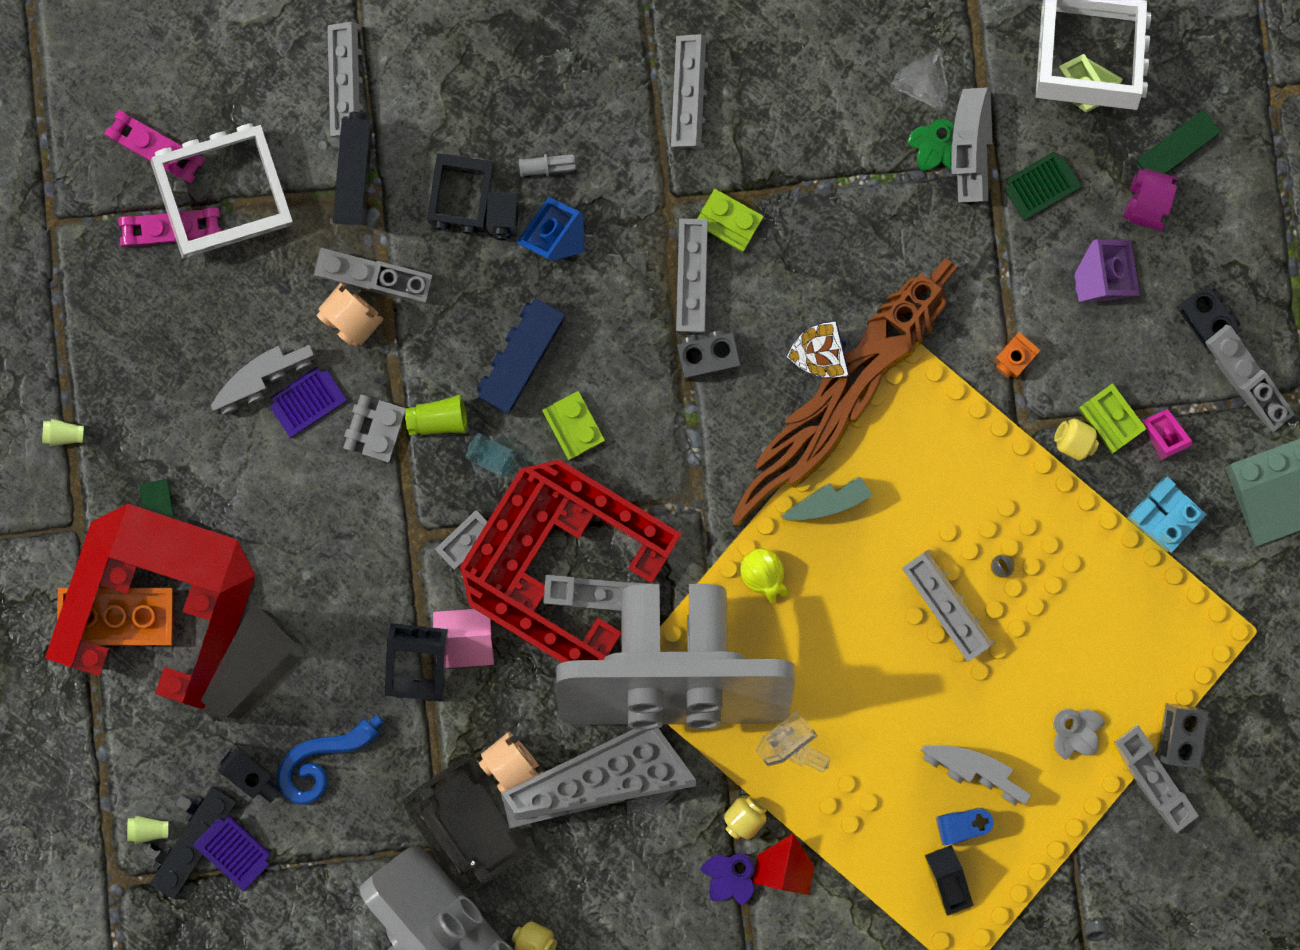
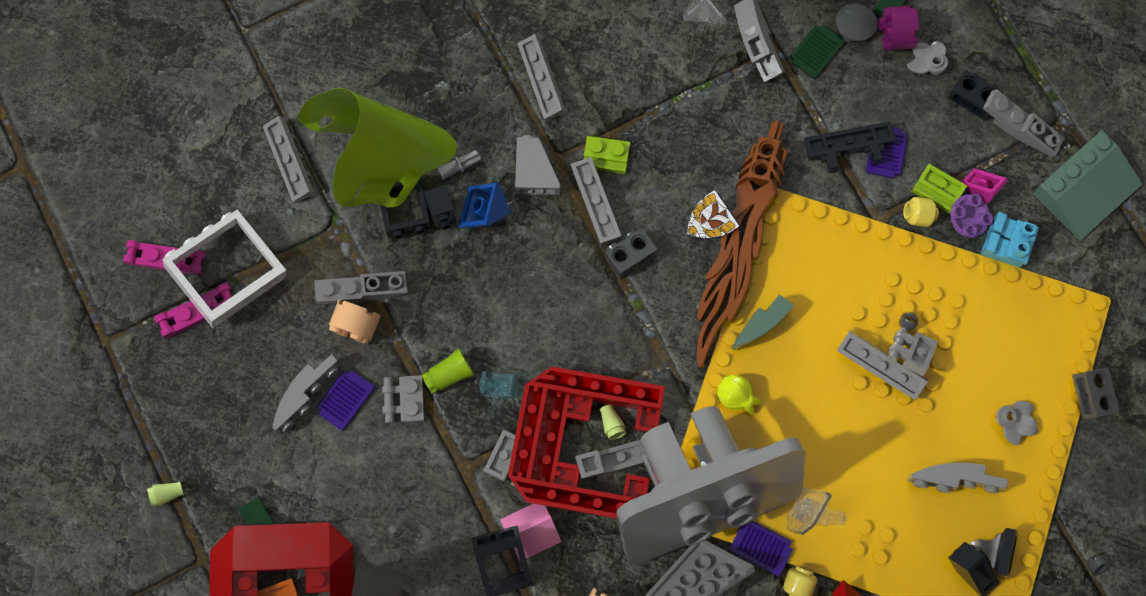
camera: 20 degrees left, 10 degrees down
black slope [333,112,373,225] -> none
dark blue brick [477,298,565,416] -> none
lime plate [542,391,605,461] -> none
green plate [907,119,954,171] -> none
blue piece [935,808,993,846] -> none
orange brick [994,332,1040,379] -> none
medium lavender slope [1075,239,1140,302] -> none
light grey slope [1114,725,1199,833] -> none
none -> lime piece [298,88,457,207]
none -> light grey slope [515,135,560,195]
none -> yellowish green cone [600,404,626,440]
none -> dark purple window [728,521,793,577]
none -> black hinge [804,121,896,174]
none -> dark grey dish [835,4,878,42]
none -> dark purple window [865,127,908,179]
none -> light grey plate [888,327,938,376]
none -> light grey plate [907,41,948,75]
none -> medium lavender dish [951,194,993,238]
none -> black piece [970,528,1018,580]

